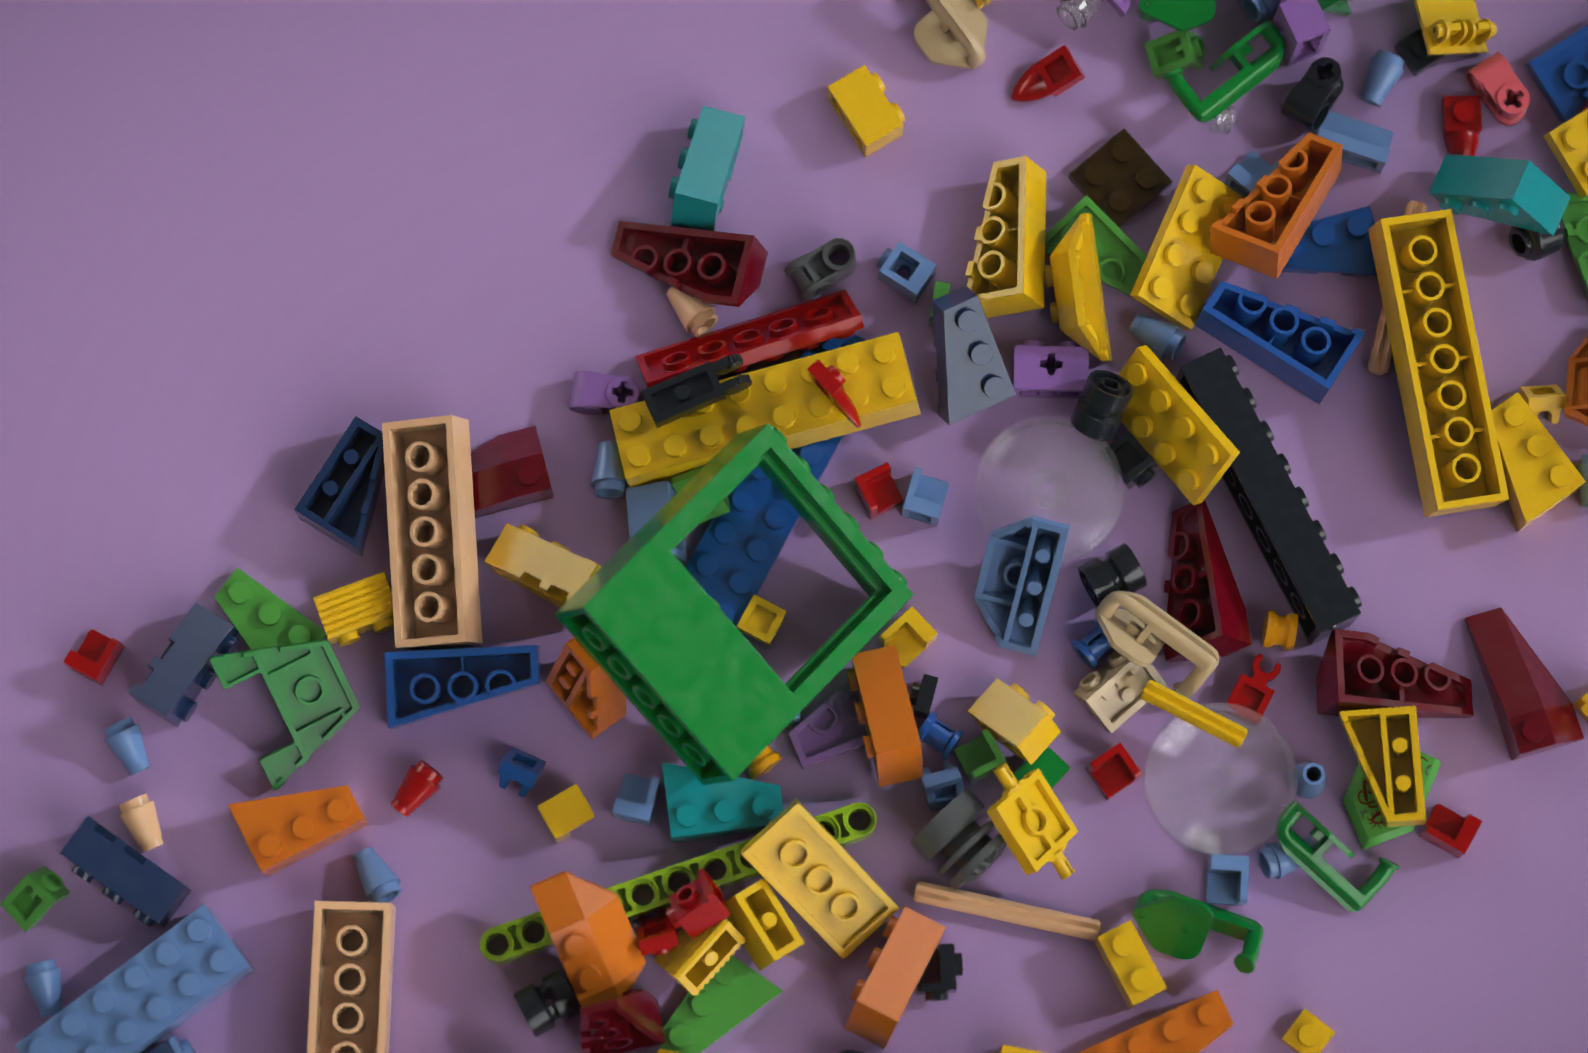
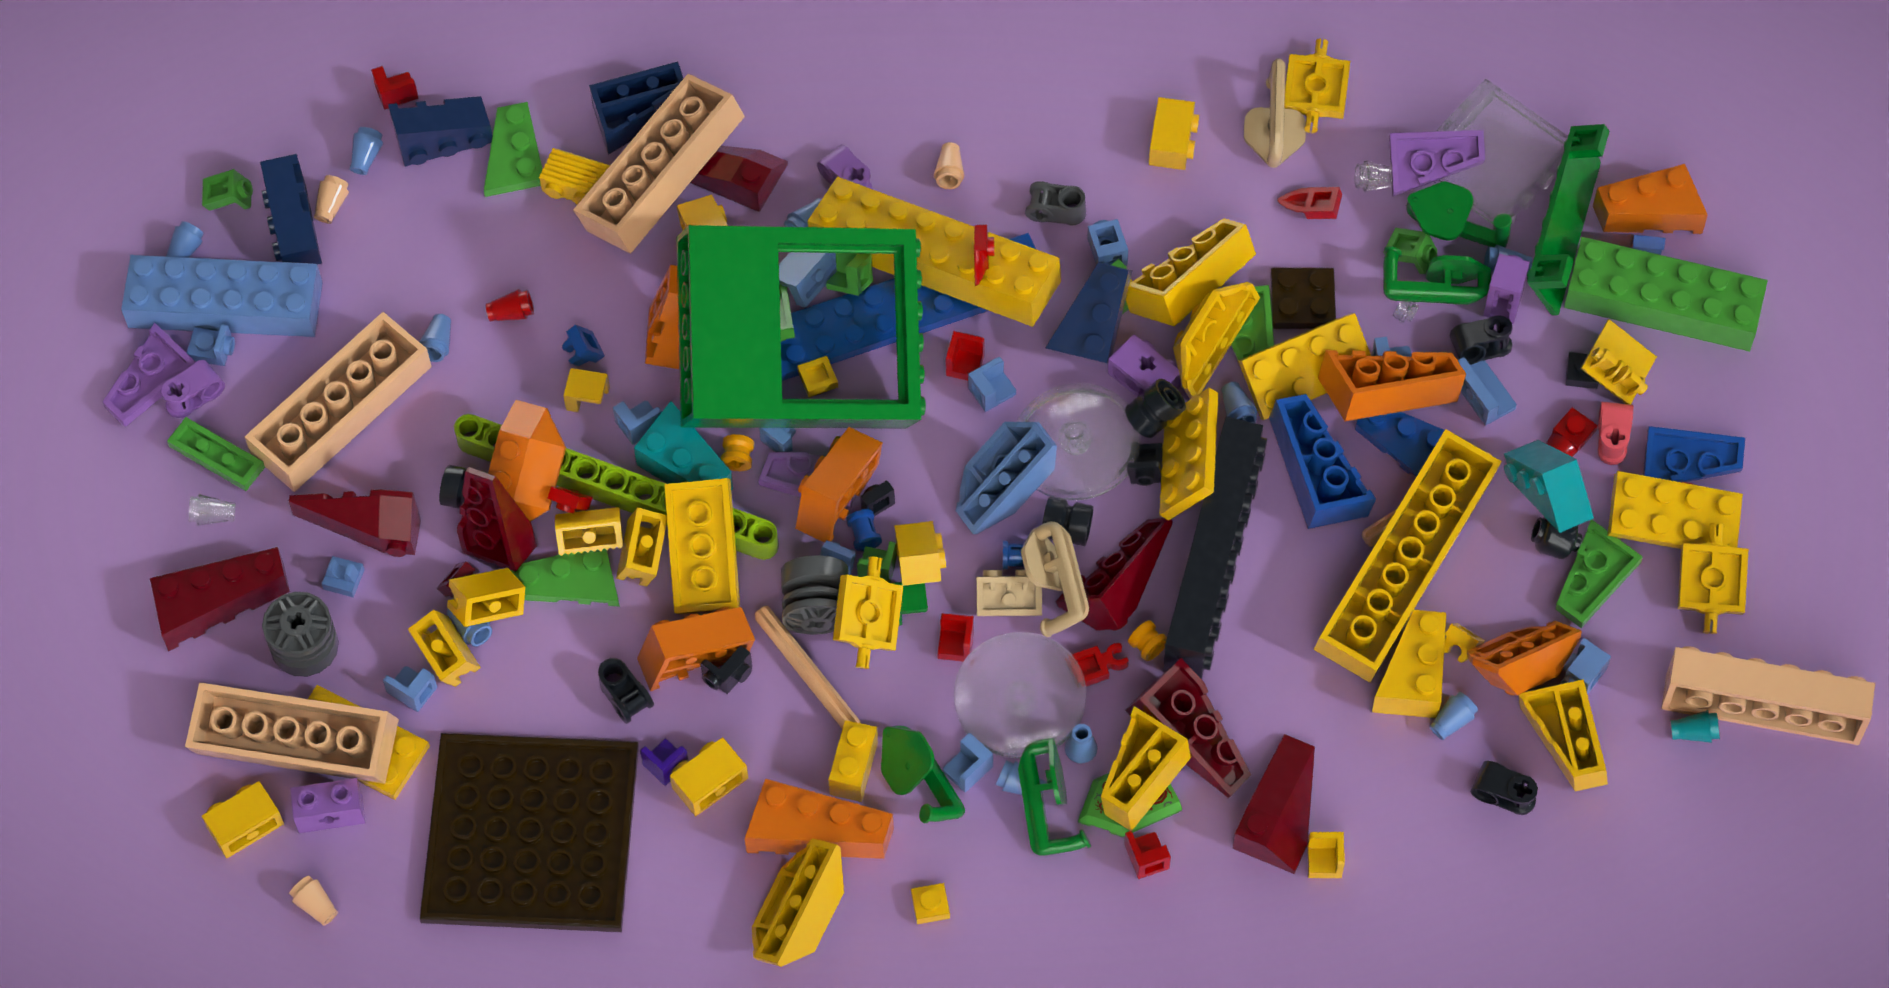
camera: 45 degrees right, 15 degrees down
green wing [208,639,361,791] -> none
orange wedge [228,785,369,877] -> none
blue wedge [385,645,541,729] -> none
dark red wedge [610,221,768,307] -> none
red plate [635,289,864,388] -> none
black hinge [642,354,752,428] -> none
red brick [665,868,731,939] -> none
teal wedge [668,105,746,231] -> none
yellow panel [878,606,938,668] -> none
yellow axle [1141,680,1248,747] -> none
medium blue cone [1360,50,1405,107] -> none

